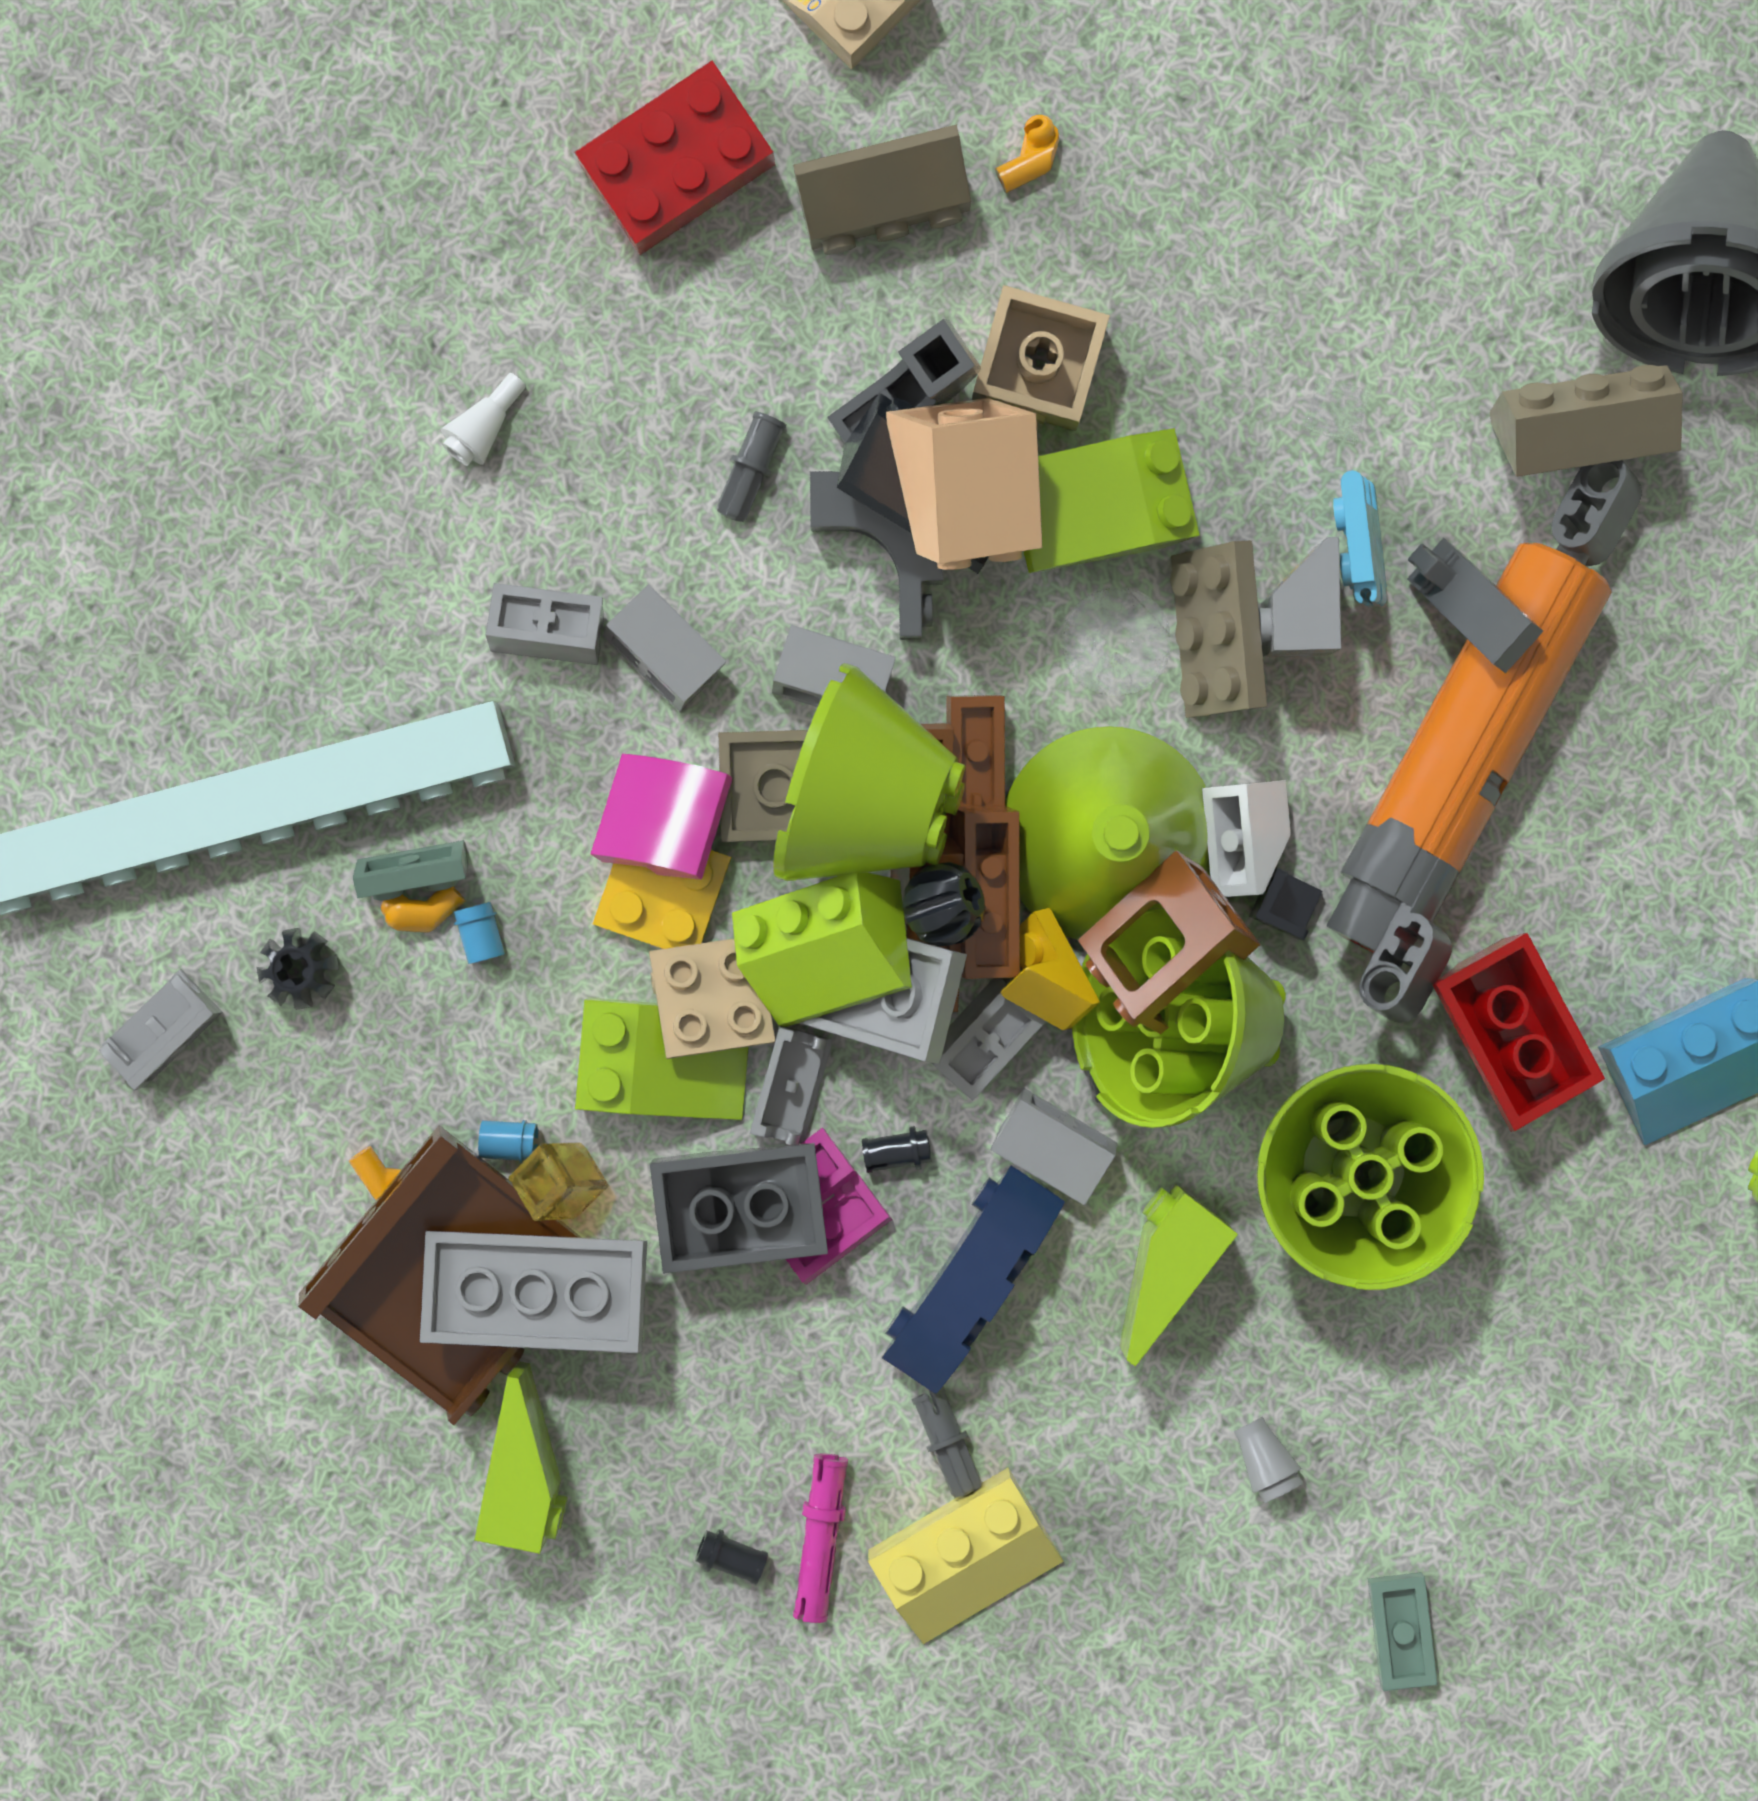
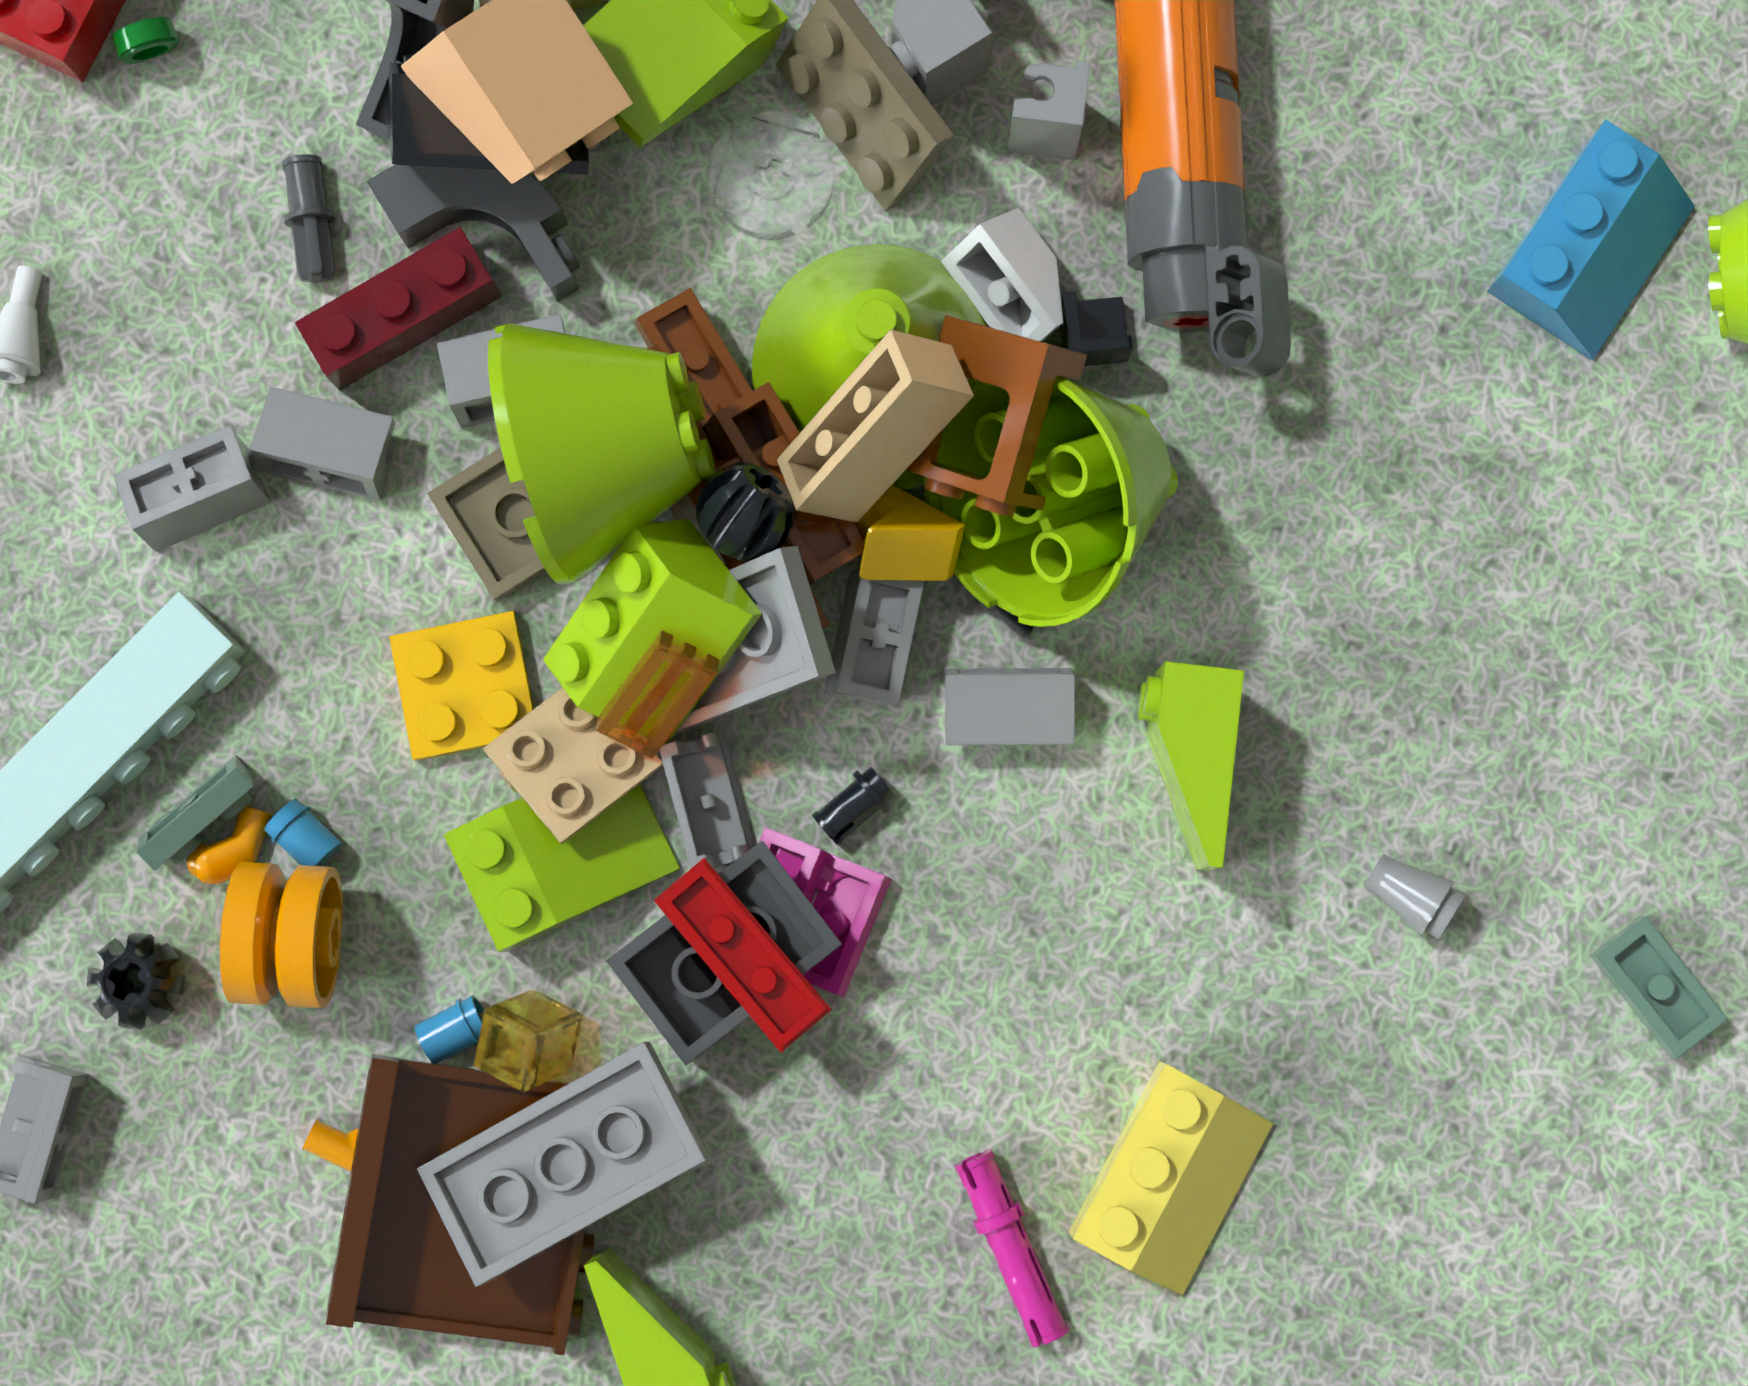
camera: 20 degrees left, 5 degrees down
dark pink slope [590,753,733,880] -> none
black pin [695,1529,768,1585] -> none
dark blue brick [882,1165,1065,1394] -> none
dark grey axle [911,1386,981,1498] -> none
lime cone [1257,1063,1484,1290] -> none
red slope [1432,932,1605,1132] -> none
none -> green tile [111,17,179,64]
none -> light orange wheel [220,862,343,1008]
none -> dark red brick [294,226,502,391]
none -> clear orange tile [596,630,719,759]
none -> red tile [653,858,832,1053]
none -> tan brick [777,330,974,522]
none -> light grey hinge [1007,61,1091,160]

